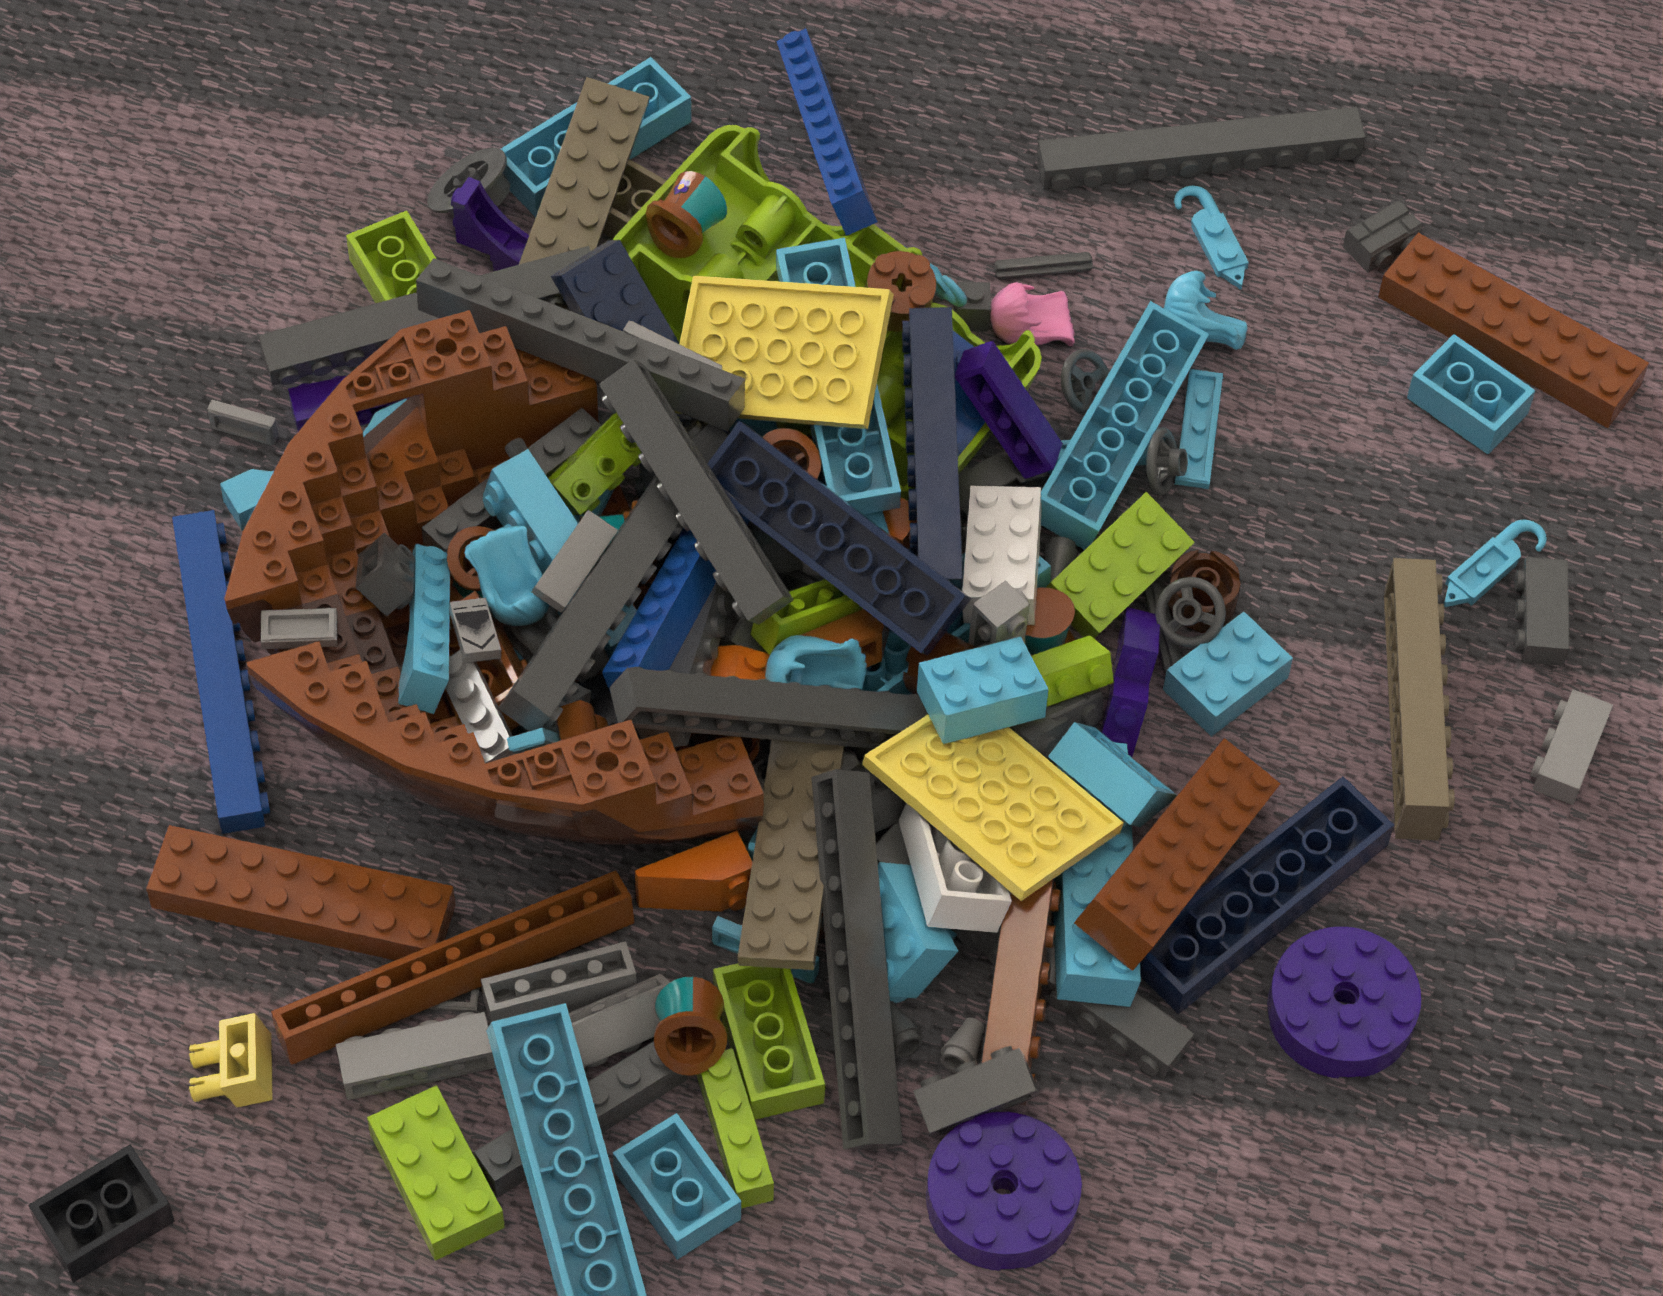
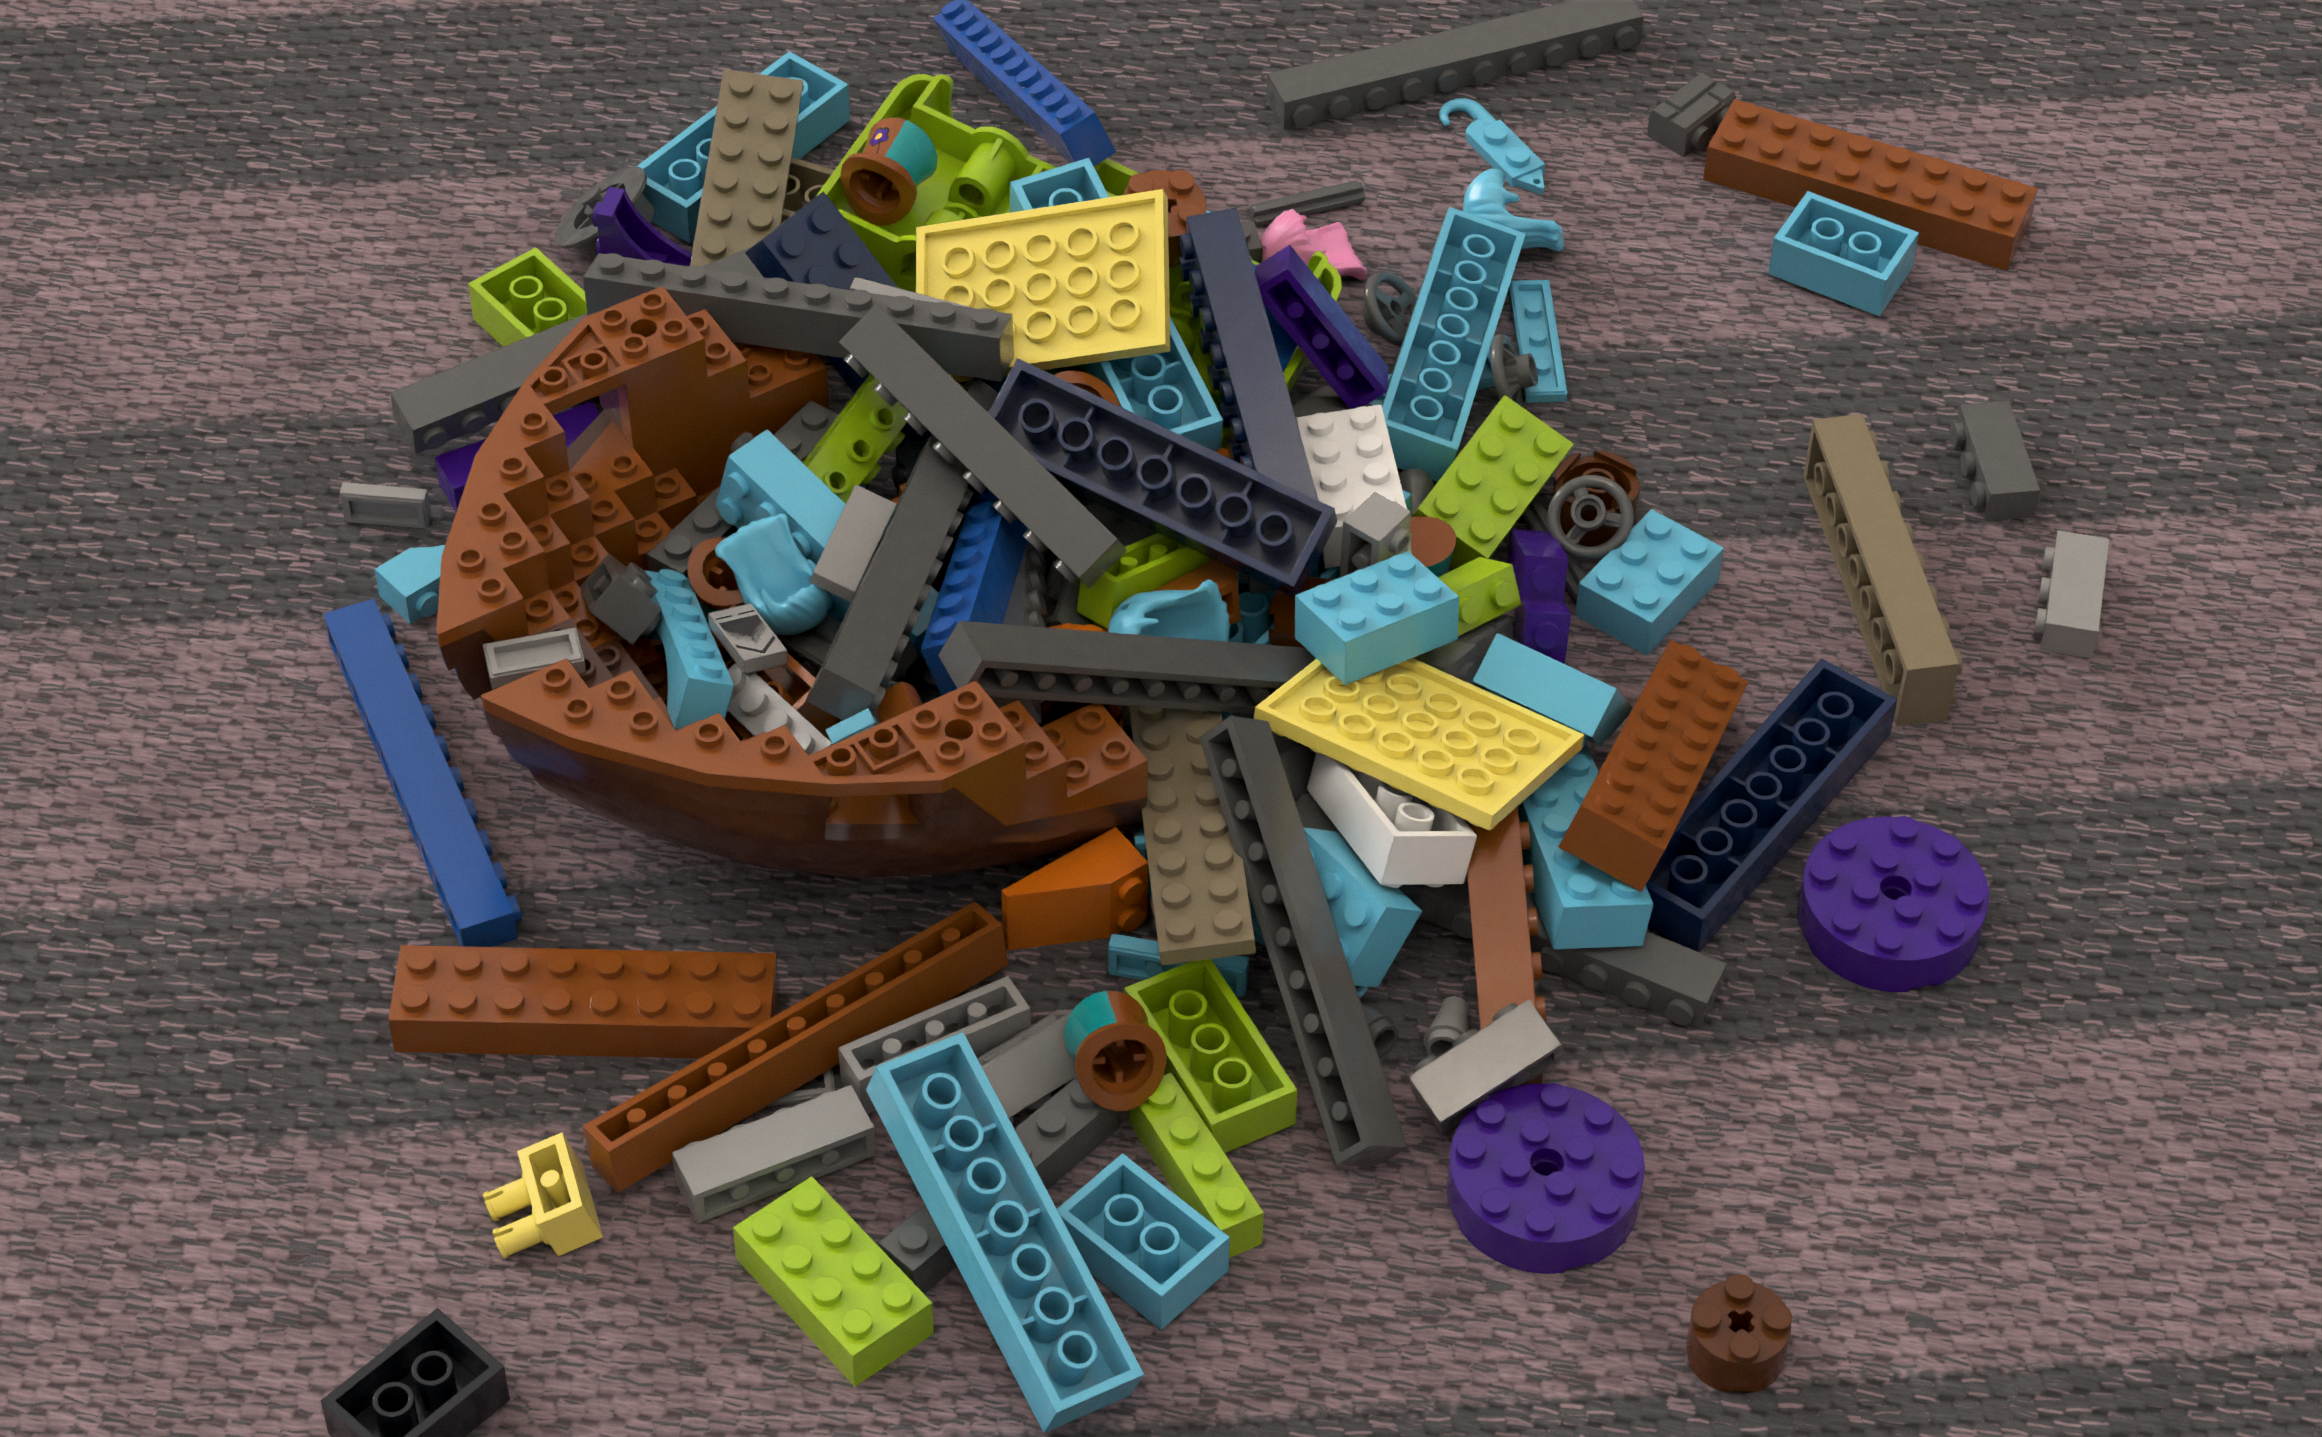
camera: 10 degrees left, 10 degrees down
medium azure plate [1444,520,1547,607] -> none

